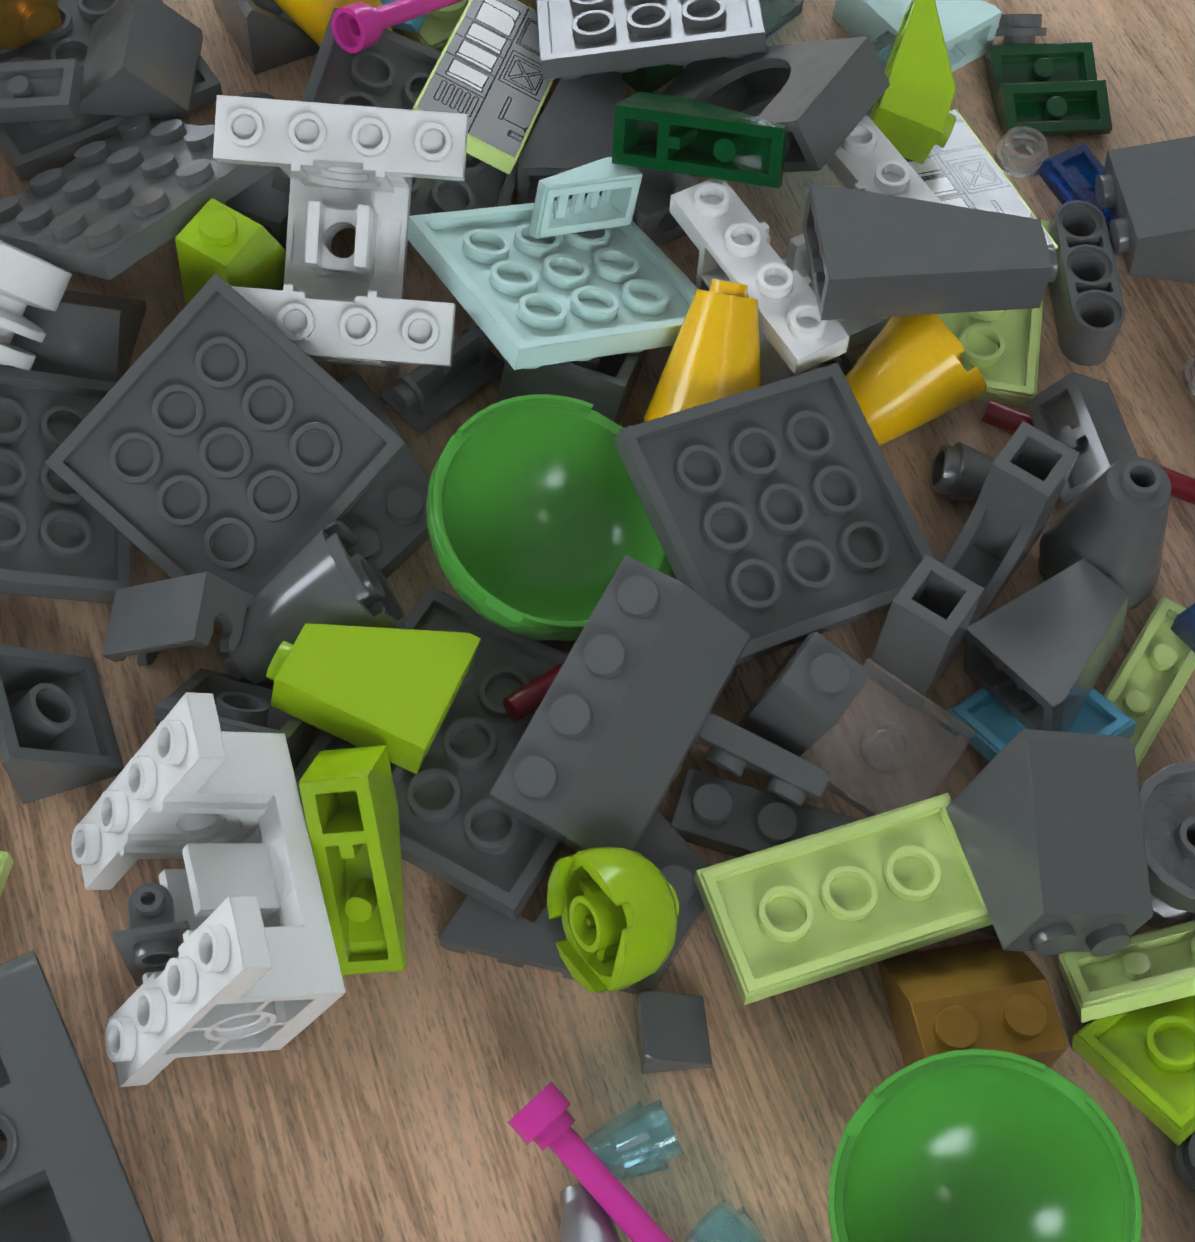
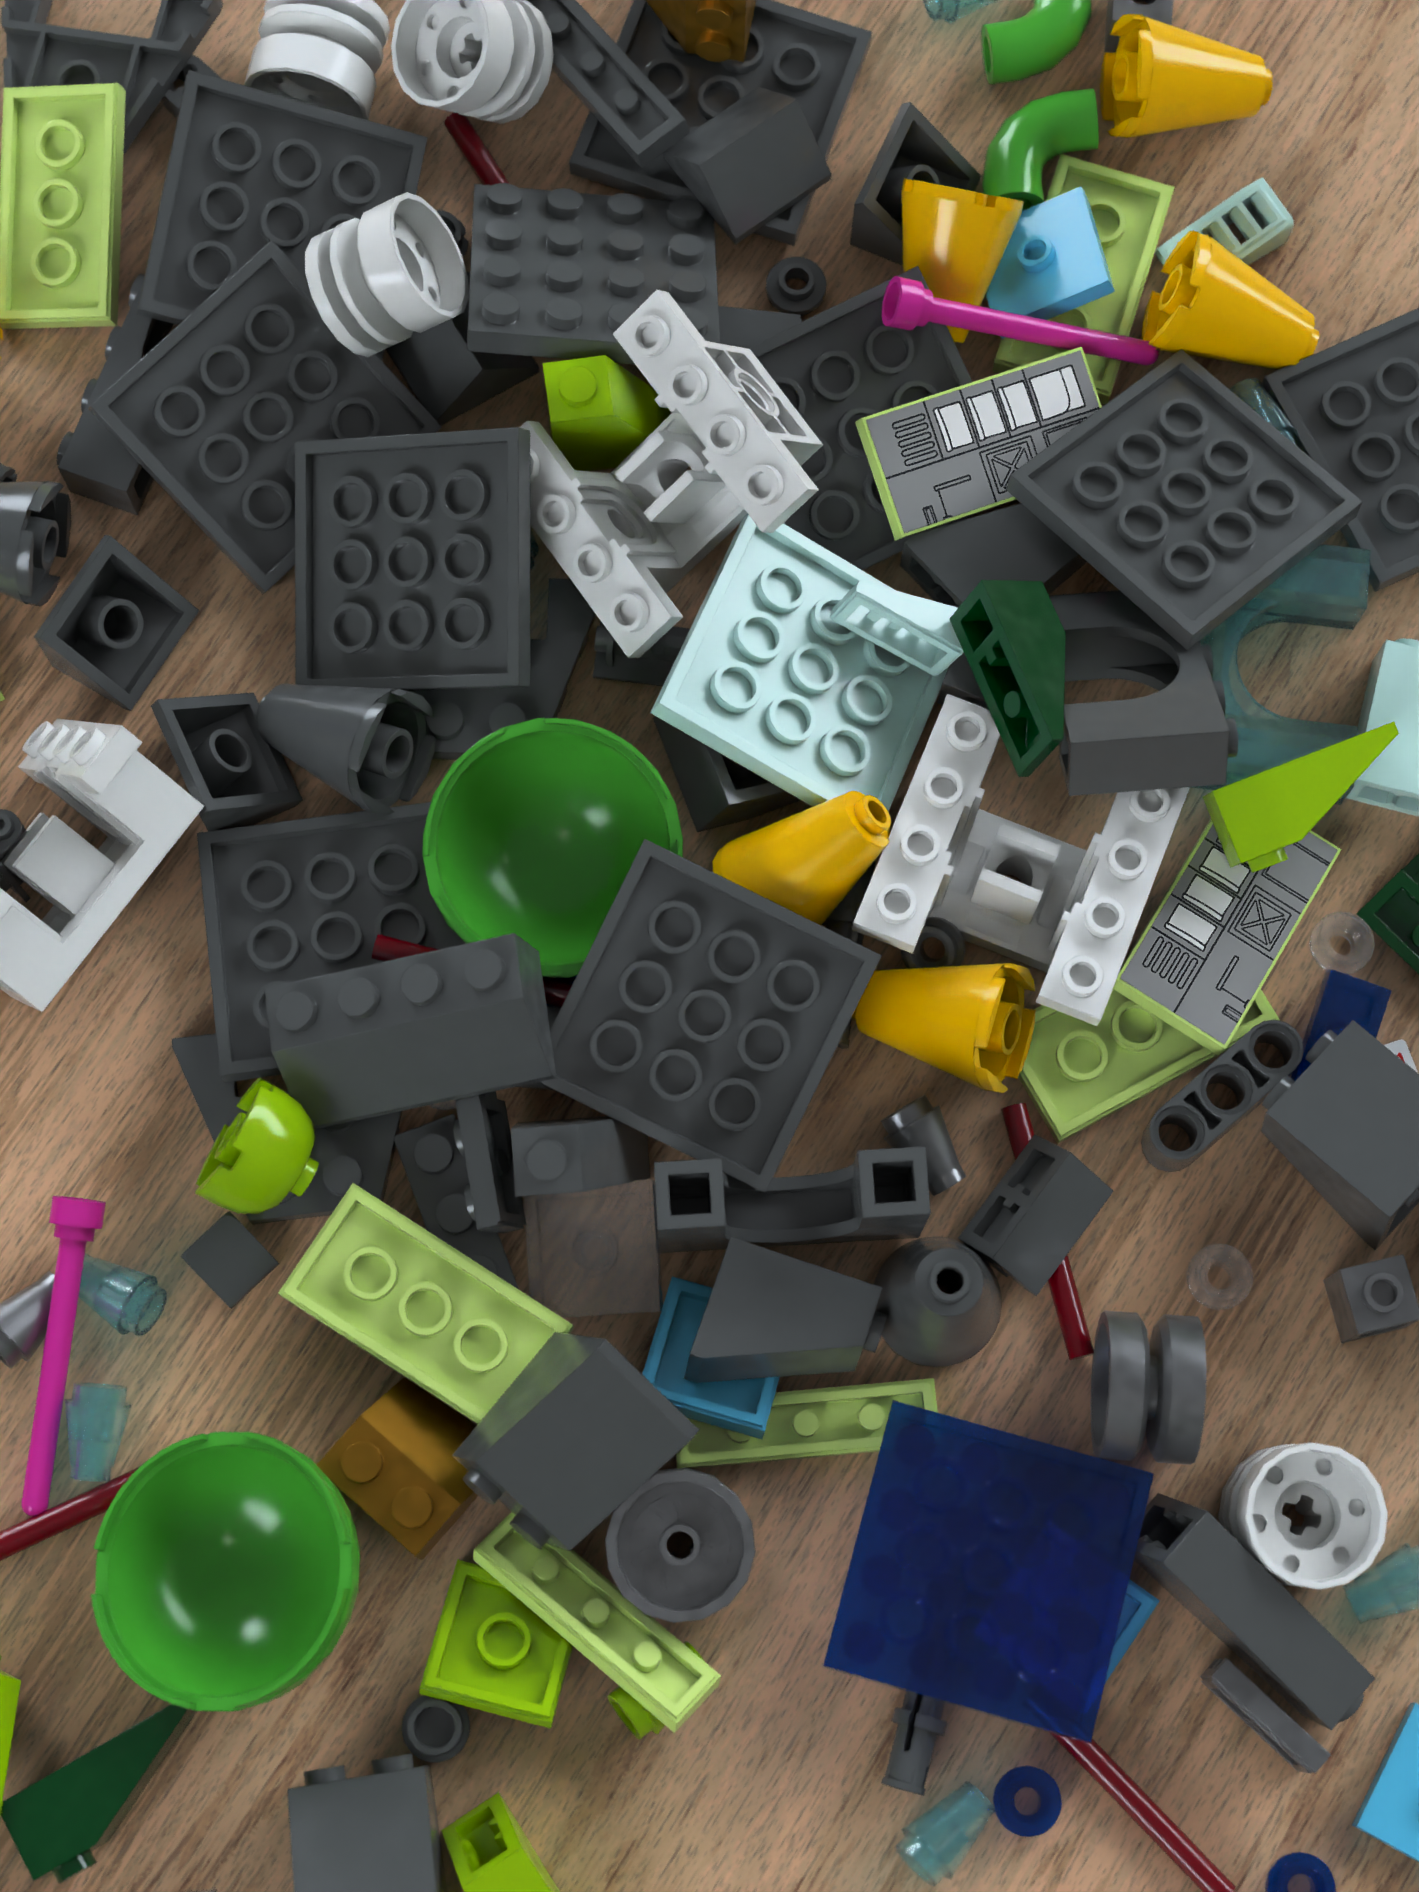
camera: 55 degrees right, 15 degrees up
dark grey hinge [102,571,254,666] -> none
lime slope [266,623,481,775] -> none
lime slope [298,745,407,975] -> none
dark grey slope [803,184,1058,320] -> none

